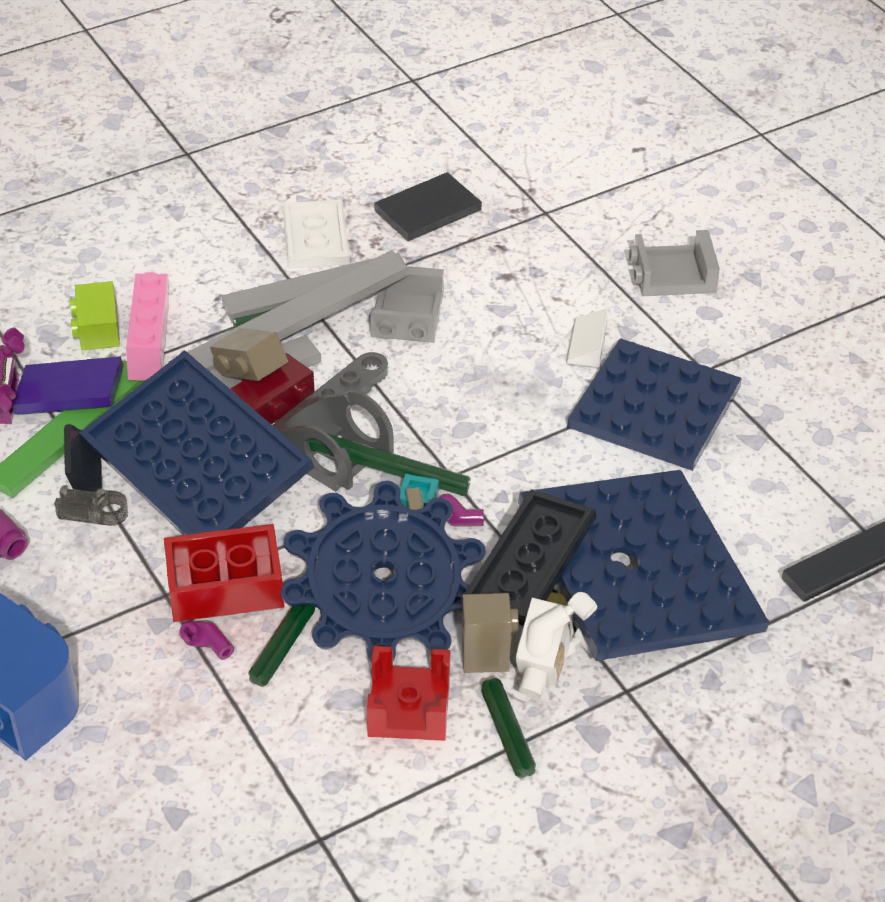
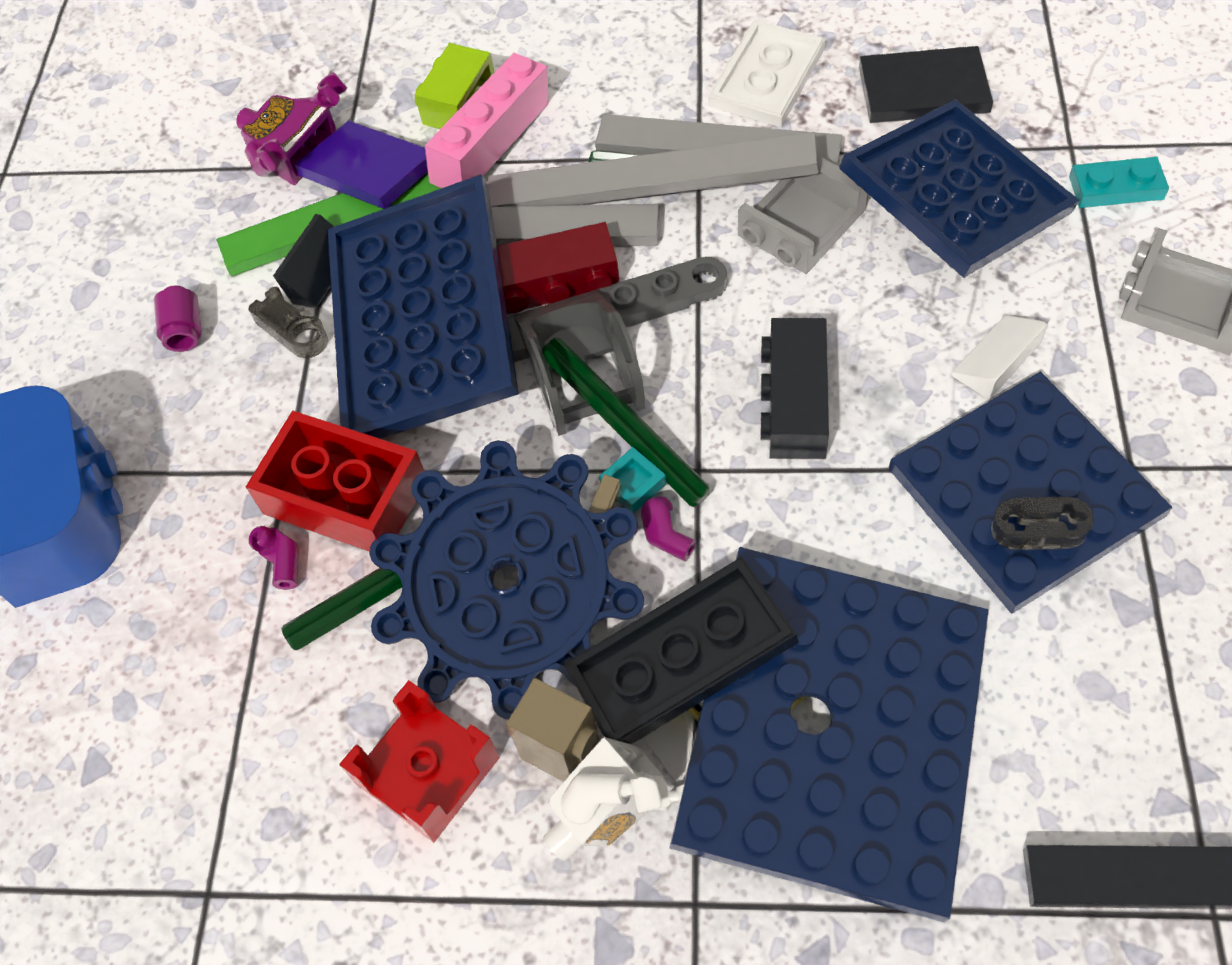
camera: 40 degrees right, 15 degrees up
dark tan brick [210,328,289,381] -> none
dark green axle [481,678,536,779] -> none
none -> black brick [760,318,829,459]
none -> dark blue plate [839,99,1080,278]
none -> clear smoke beam [991,497,1094,550]
none -> teal plate [1069,156,1169,208]

